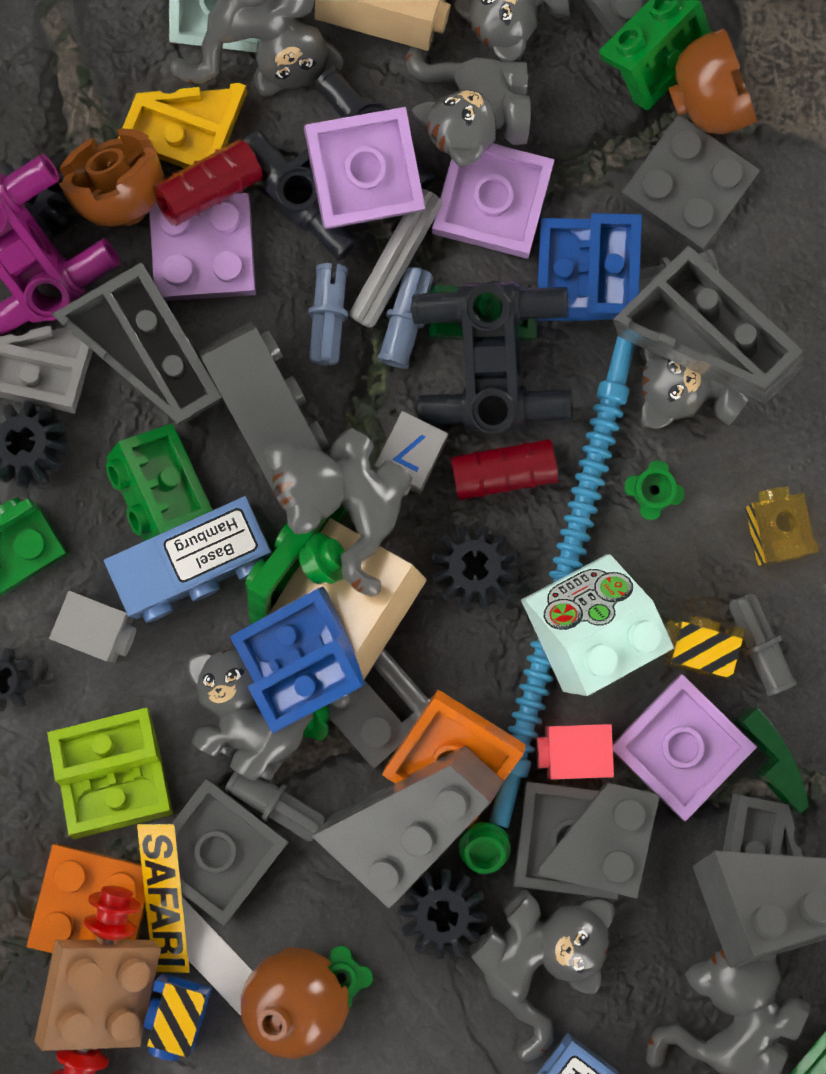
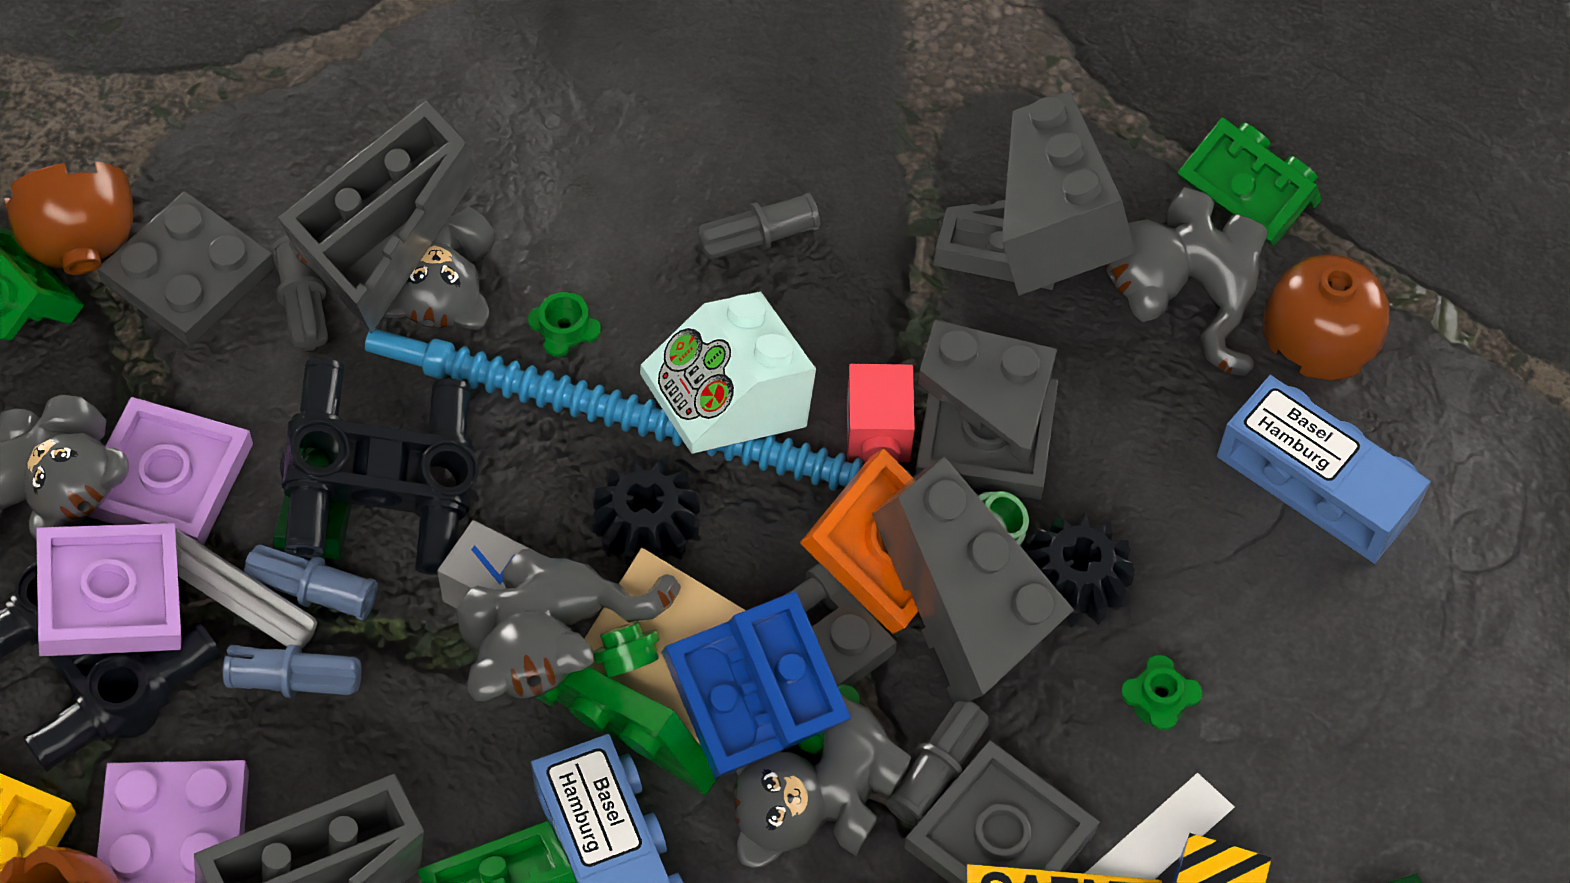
camera: 90 degrees left, 25 degrees down
dark red axle [153,140,262,226] -> none
dark grey wedge [197,321,331,492] -> none
dark orange cylinder [240,947,349,1059] -> none
dark red axle [450,439,558,501] -> none
dark grey animal [469,889,615,1063] -> none
blue slope [537,213,642,321] -> none
lavender plate [612,674,757,821] -> none
brick [664,616,745,680] -> none
dark green slope [734,707,809,813] -> none
clear yellow brick [745,486,819,566] -> none

